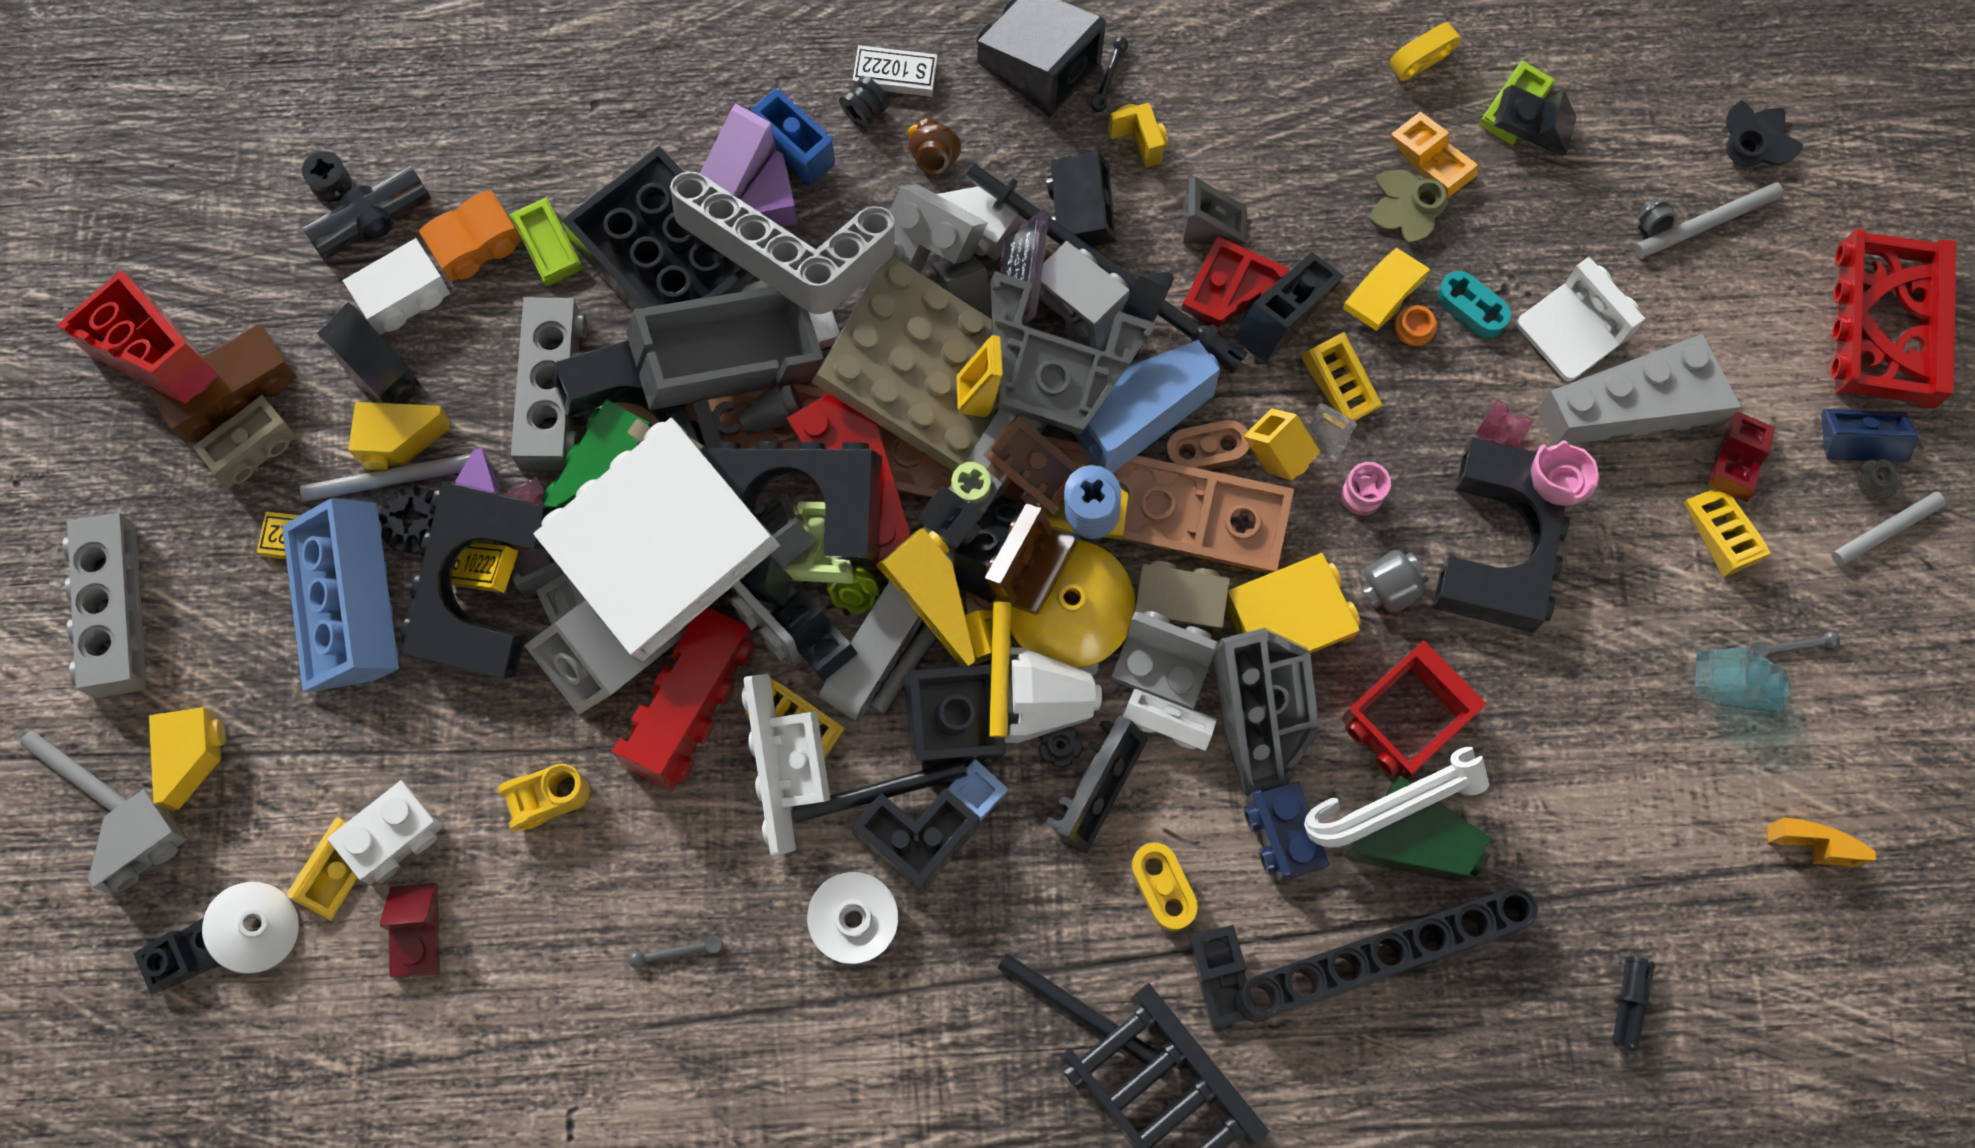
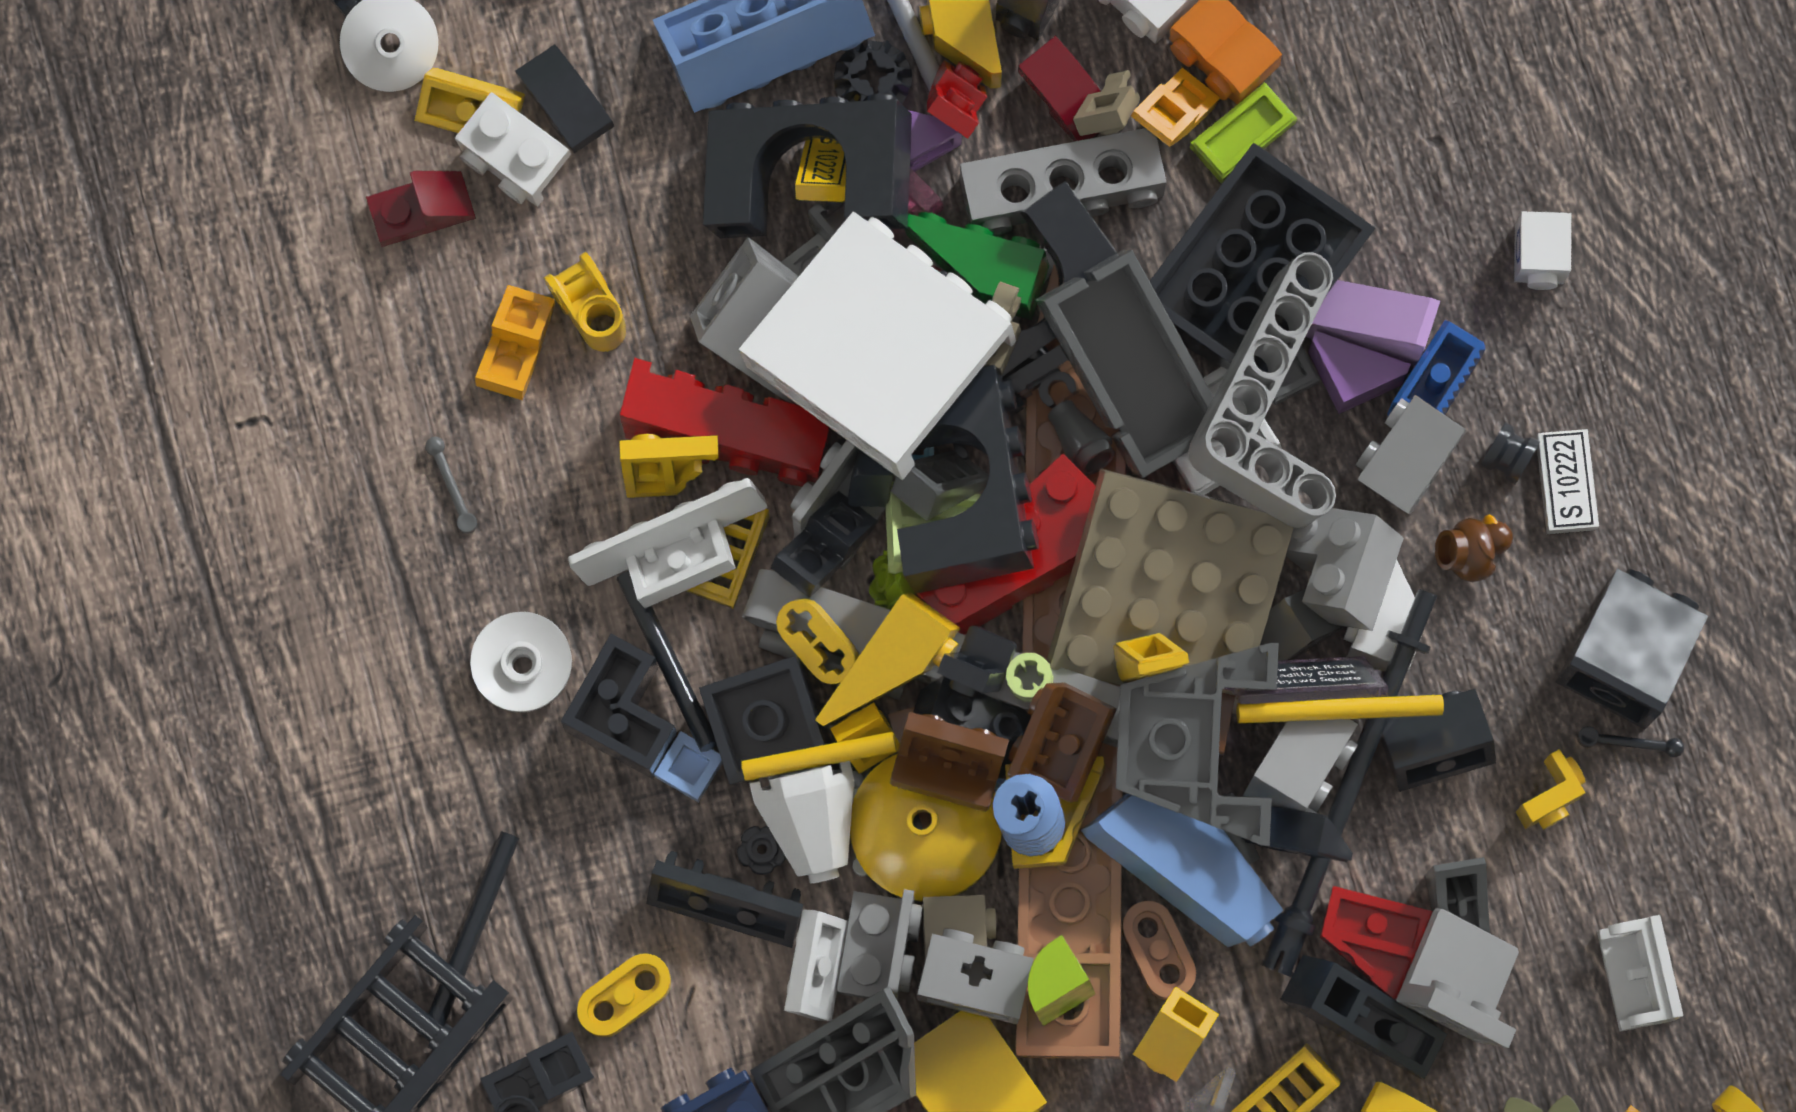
camera: 80 degrees right, 5 degrees up
none -> light orange slope [475,285,555,401]
none -> black slope [515,44,615,154]
none -> yellow wing [620,434,718,498]
none -> yellow beam [776,598,859,684]
none -> light grey brick [917,929,1034,1024]
none -> red slope [927,60,987,139]
none -> dark red slope [1018,35,1101,142]
none -> lime brick [1028,935,1095,1026]
none -> dark tan plate [1073,70,1140,136]
none -> light orange slope [1131,68,1220,147]
none -> yellow bar [1236,695,1444,723]
none -> light grey brick [1356,395,1467,514]
none -> light grey bracket [1396,908,1519,1048]
none -> white brick [1514,211,1571,290]
none -> white hinge [1597,915,1683,1032]

